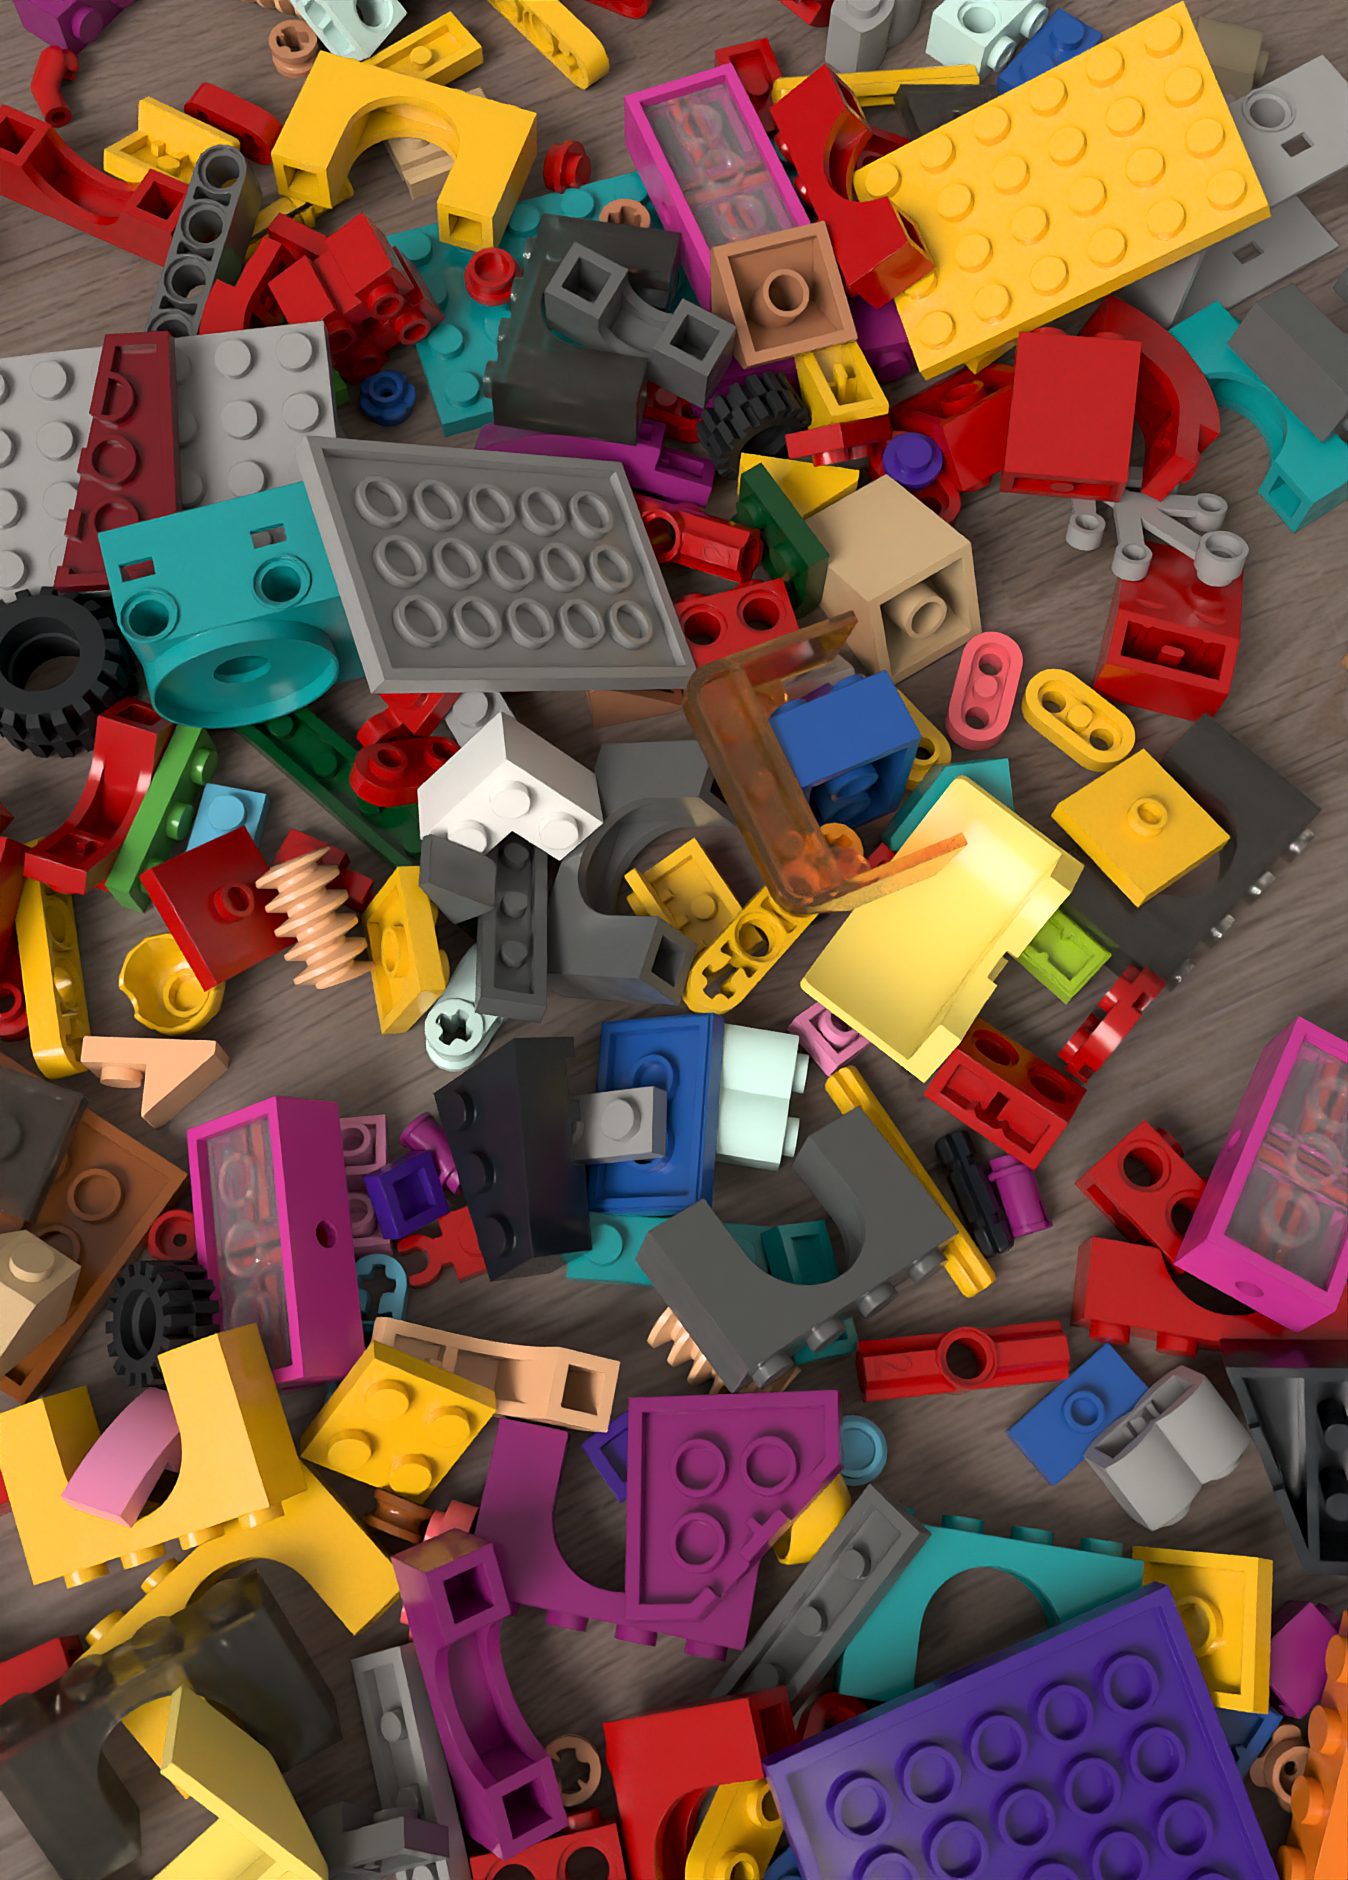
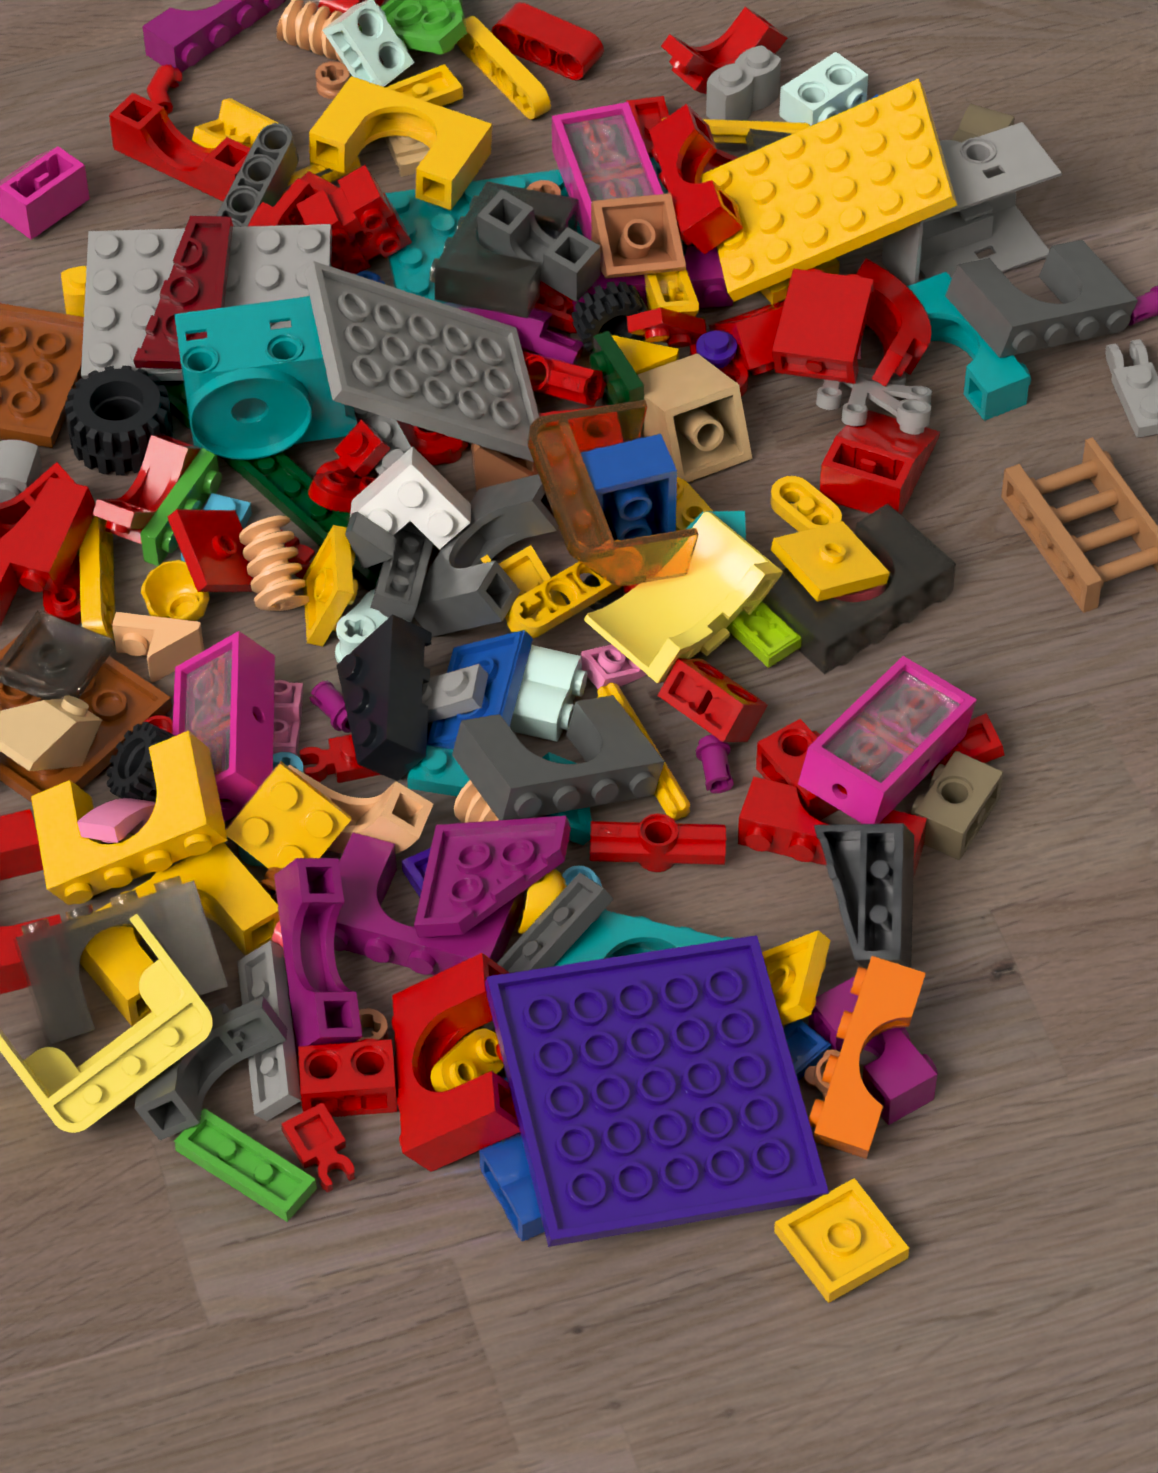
camera: 10 degrees right, 20 degrees down
red beam [183,83,283,165] -> none
dark purple plate [363,1150,450,1239] -> none
red plate [464,247,522,306] -> none
red plate [543,140,591,195] -> none
black axle [934,1130,1014,1259] -> none
coral plate [945,632,1023,751] -> none
blue plate [1005,1342,1149,1486] -> none
red plate [1057,964,1167,1084] -> none
light grey brick [1083,1365,1252,1532] -> none

